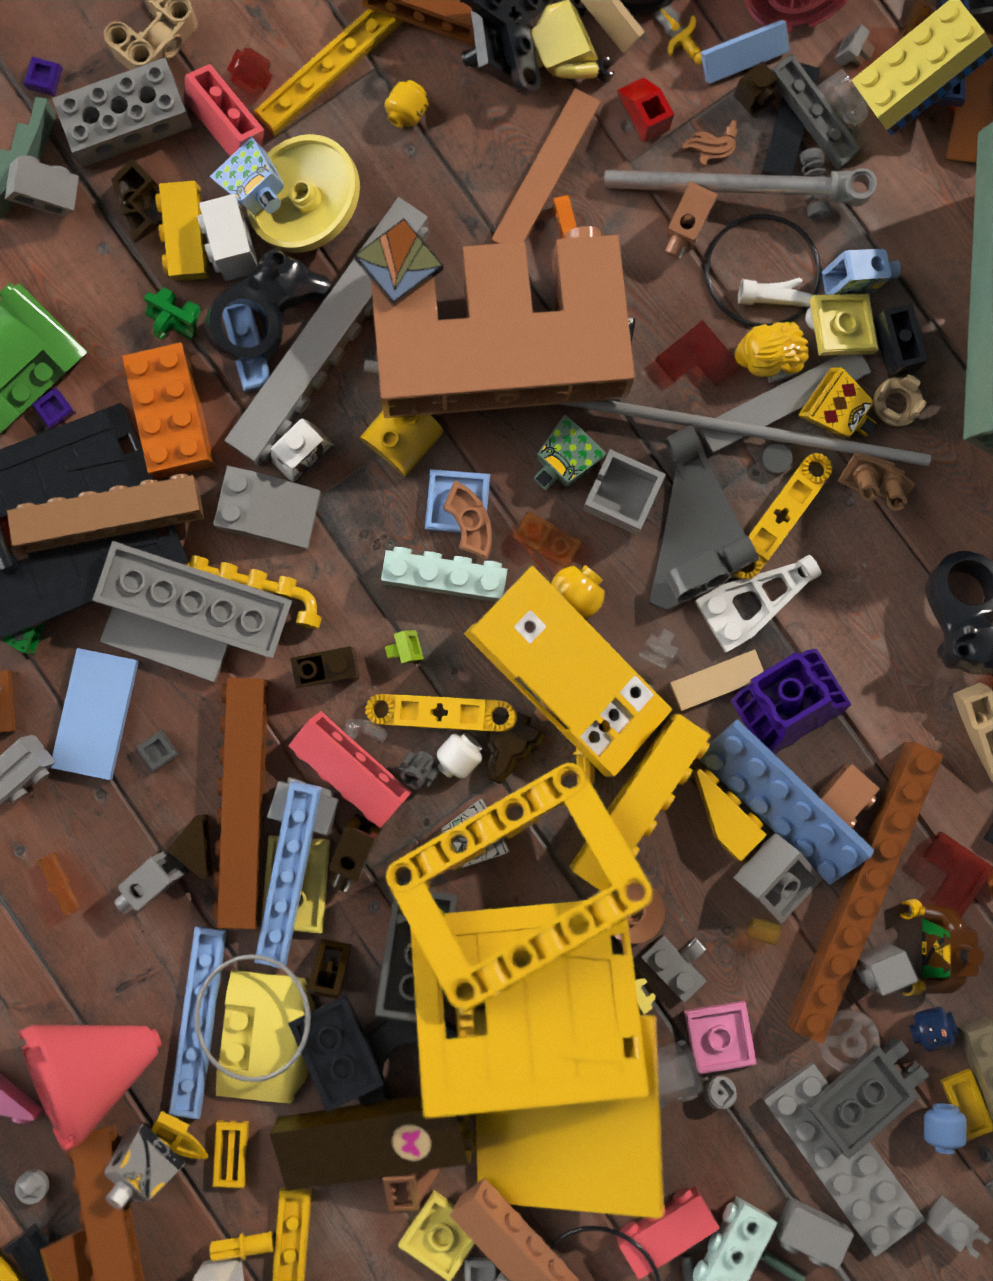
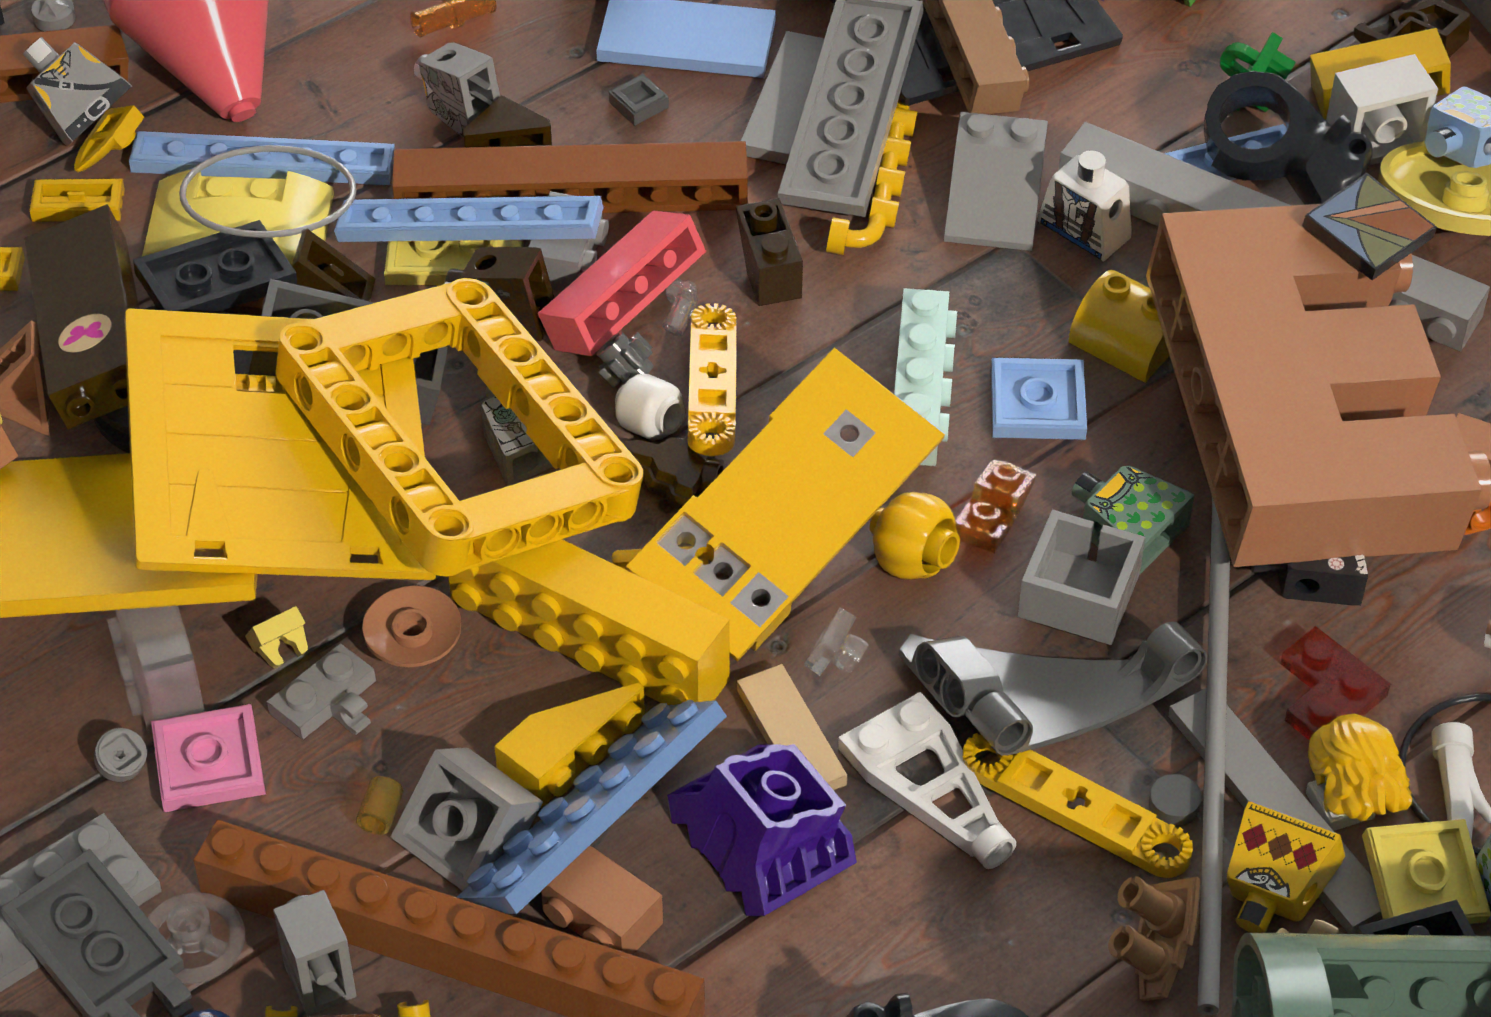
camera: 90 degrees right, 35 degrees down
orange brick [122,342,215,480] -> none
lime tile [385,630,424,664] -> none
nougat tile [443,480,492,560] -> none

